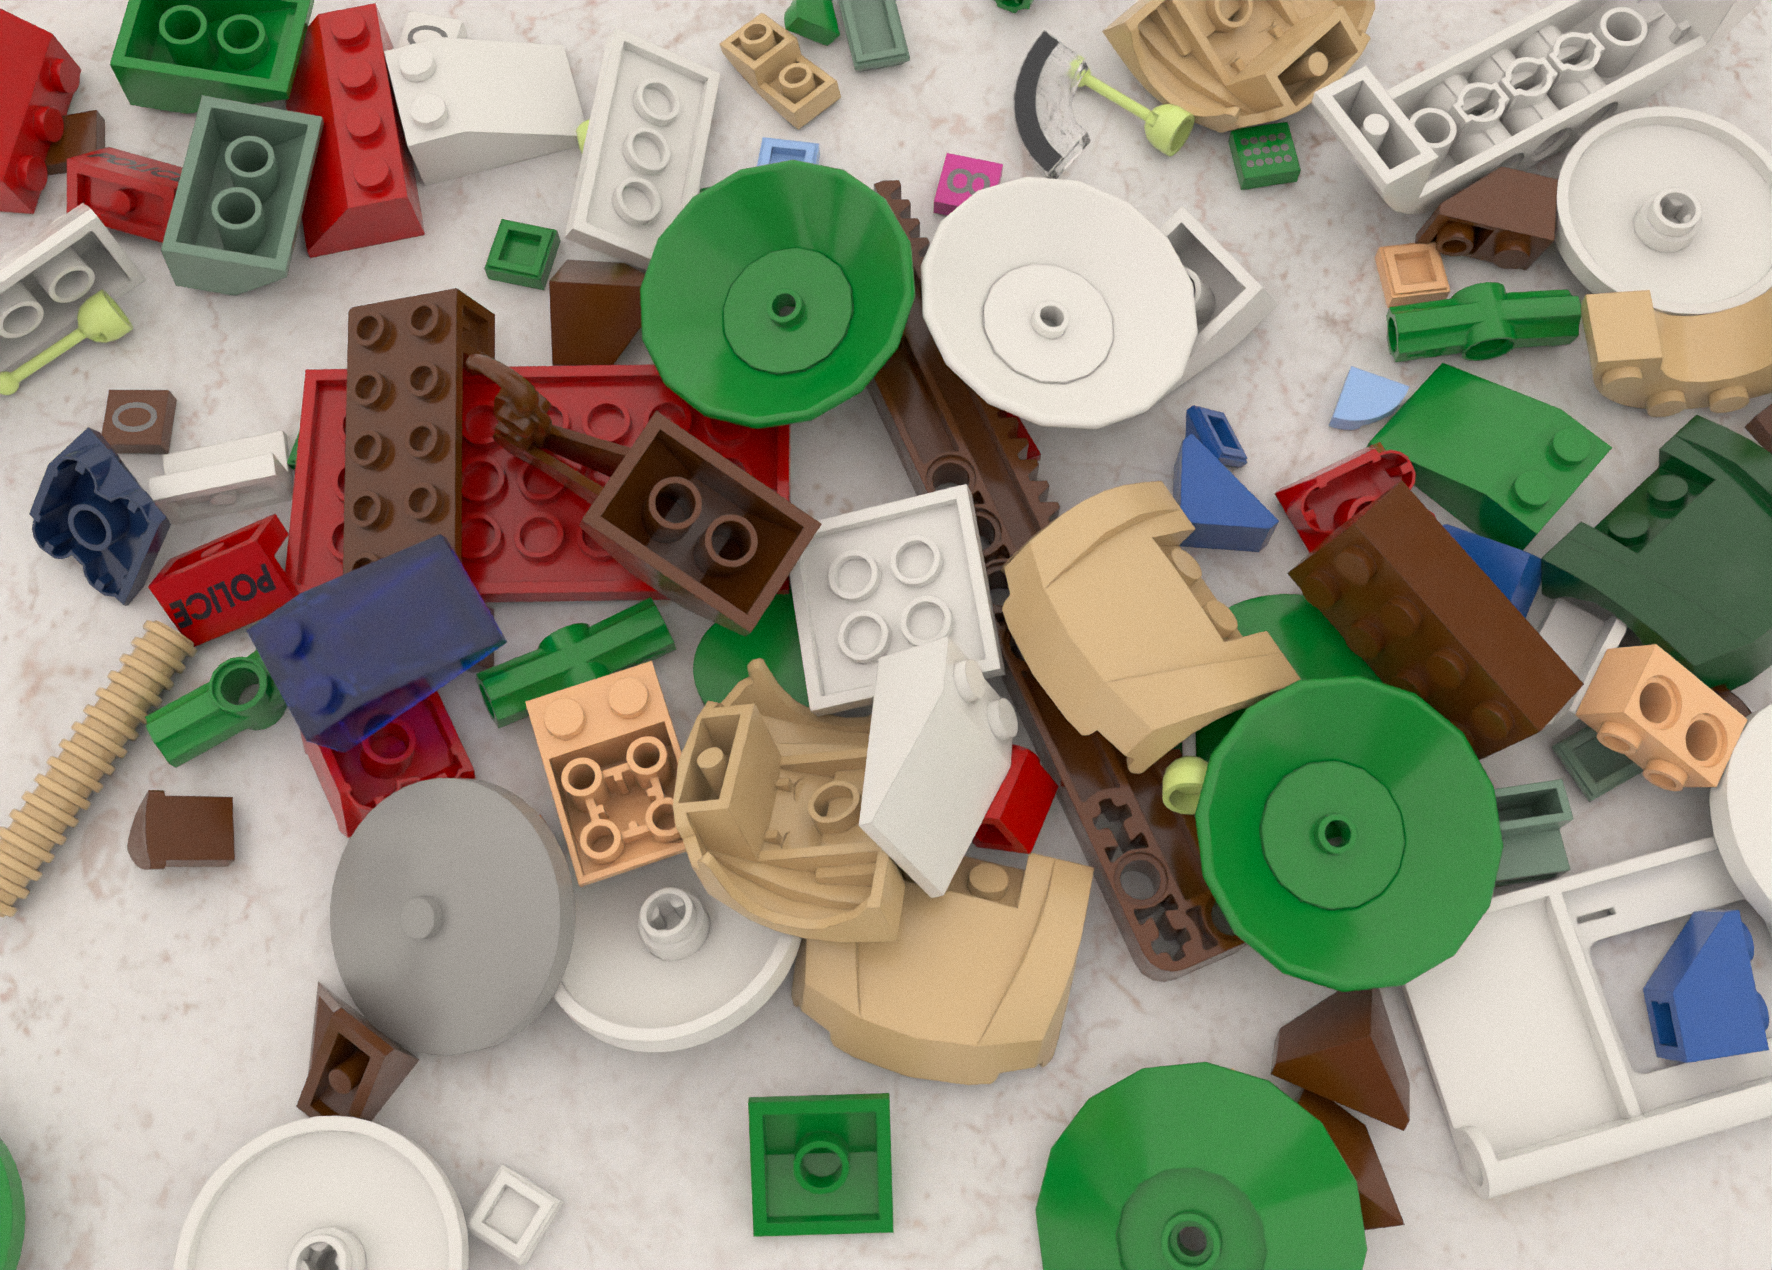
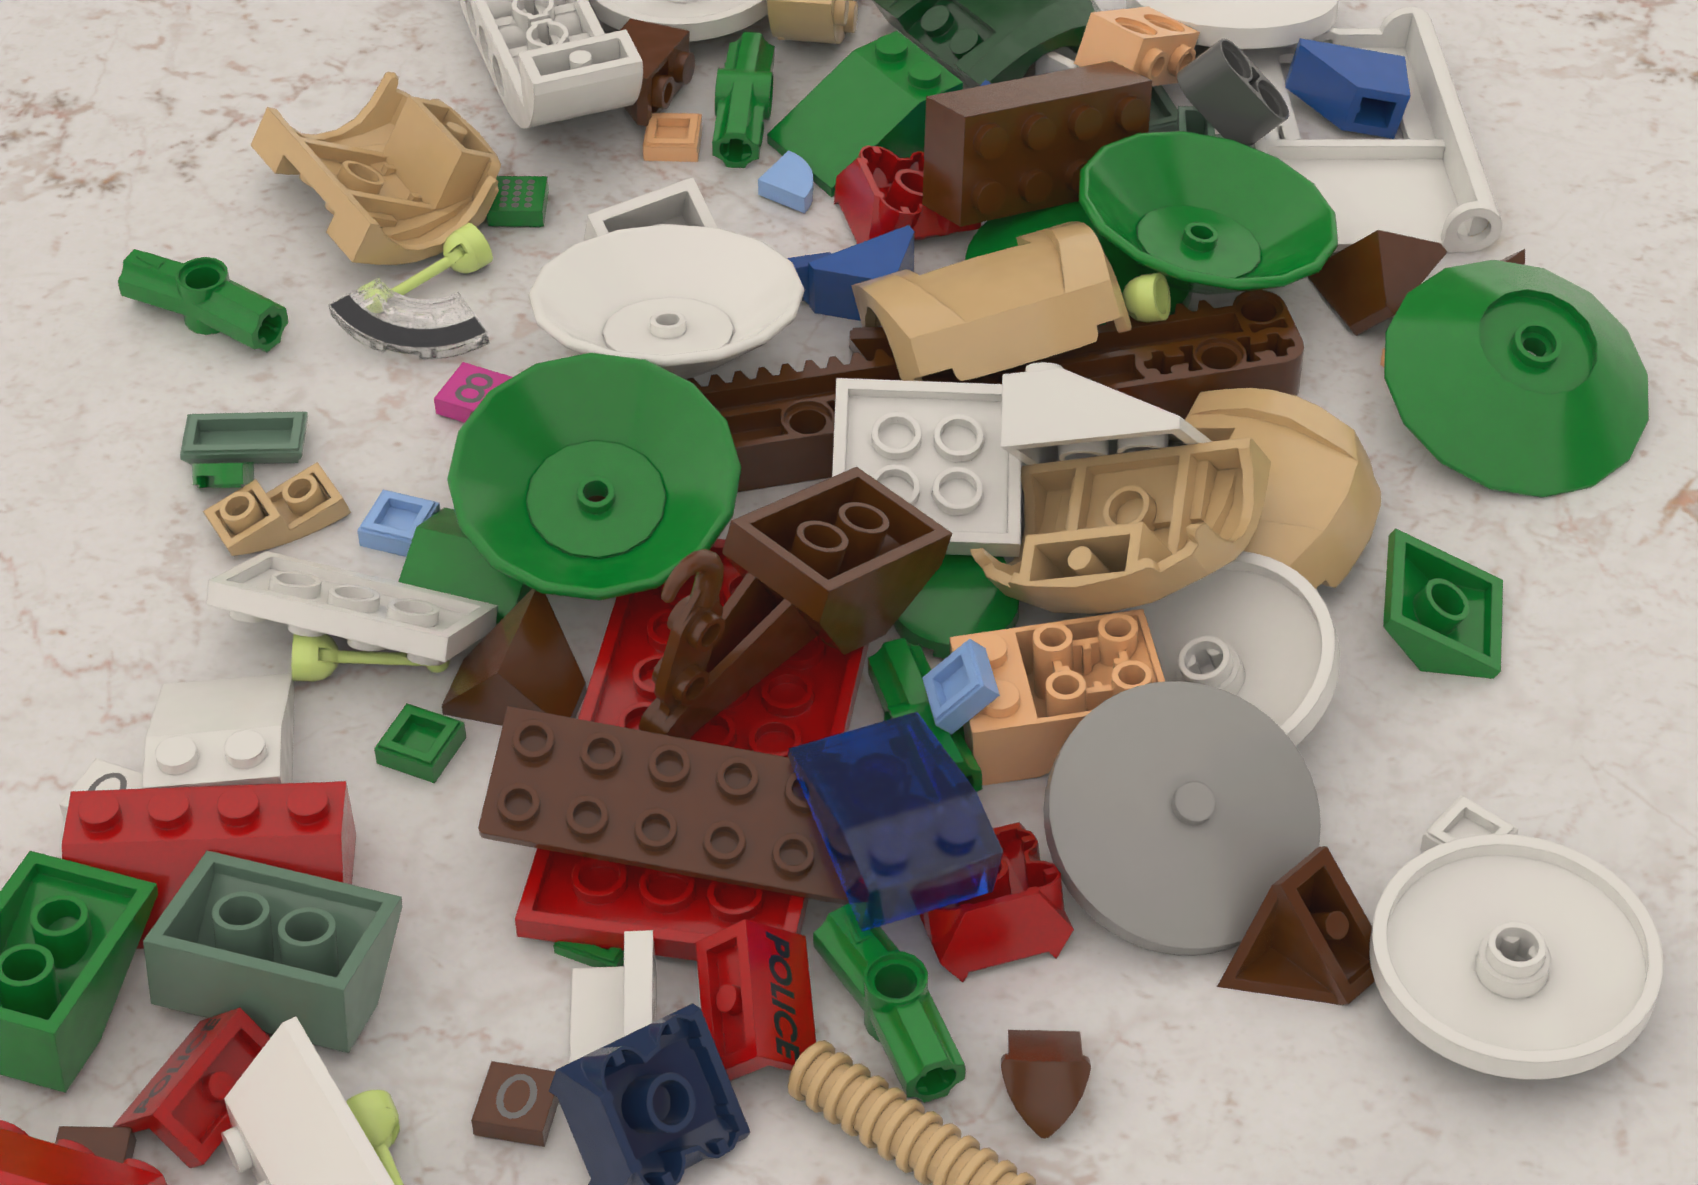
camera: 80 degrees left, 25 degrees down
none -> light blue tile [922,639,1000,735]
none -> dark grey beam [1177,39,1289,147]

